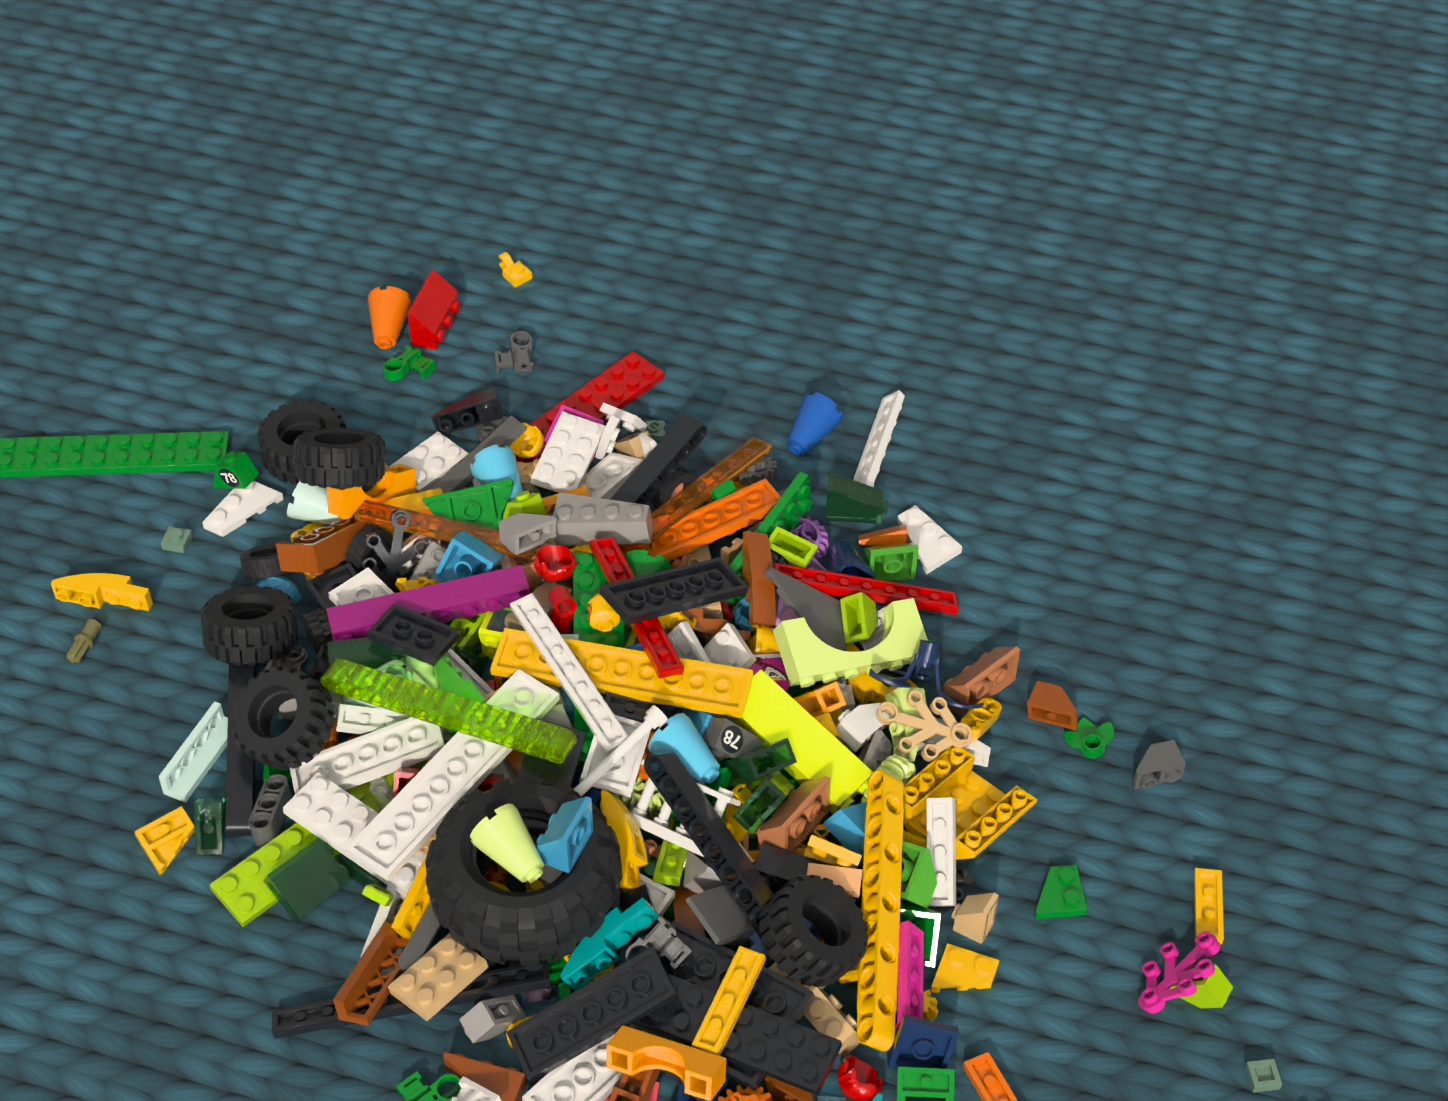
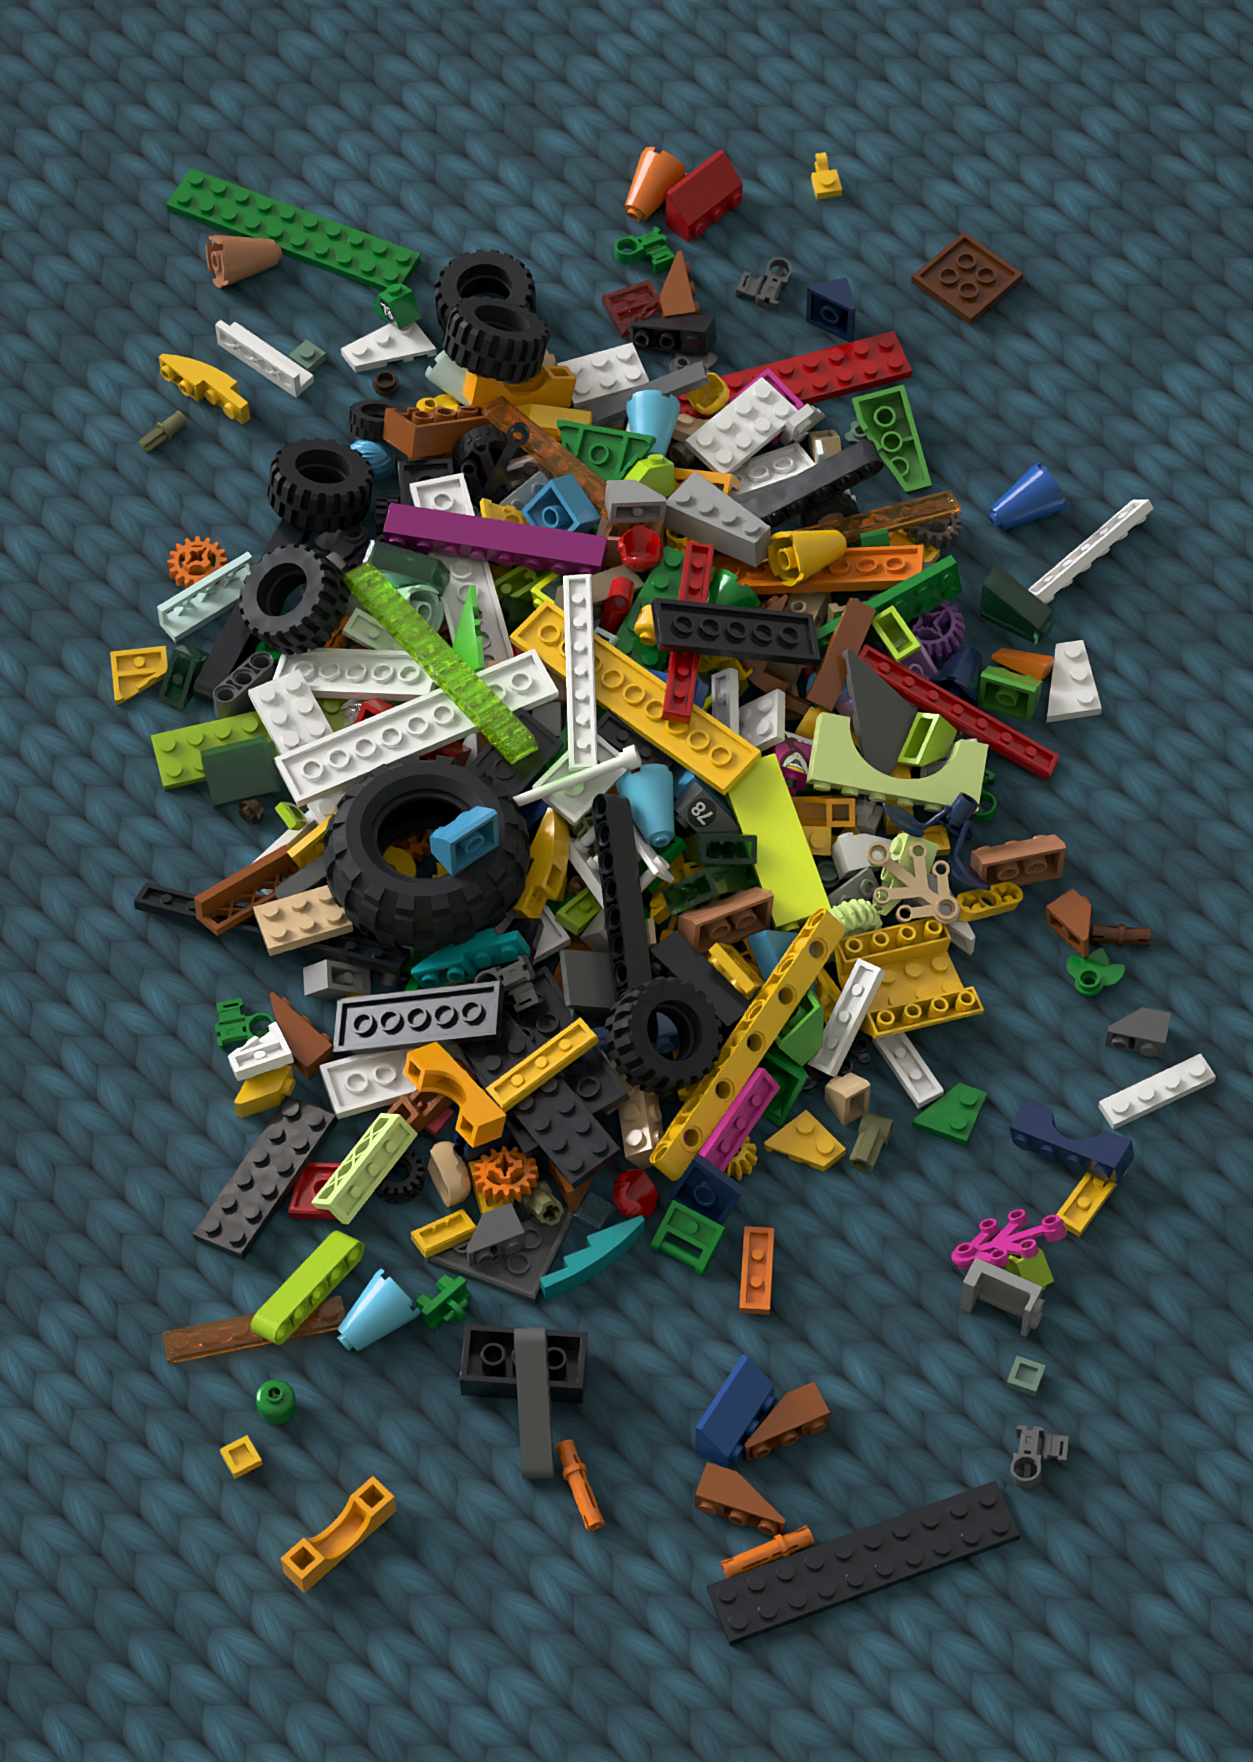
camera: 30 degrees right, 10 degrees up
black plate [367,604,460,666] -> none
yellowish green cone [470,804,544,883] -> none
white plate [599,402,648,432] -> none
light nougat tile [807,863,863,898] -> none
none -> orange gear [168,536,228,589]
none -> nougat cone [206,235,282,288]
none -> white fence [215,320,314,398]
none -> dark brown plate [239,798,265,825]
none -> dark brown plate [372,370,399,396]
none -> clear red wing [602,279,660,339]
none -> dark orange slope [660,250,700,318]
none -> yellow cone [767,530,847,587]
none -> dark blue slope [806,278,856,342]
none -> olive piece [849,1111,894,1173]
none -> bright green wedge [852,385,932,493]
none -> white plate [872,1032,944,1109]
none -> reddish brown plate [911,231,1023,325]
none -> light grey panel [960,1258,1045,1337]
none -> dark blue arch [1009,1100,1134,1184]
none -> reddish brown pin [1091,923,1151,947]
none -> white plate [1098,1053,1216,1130]

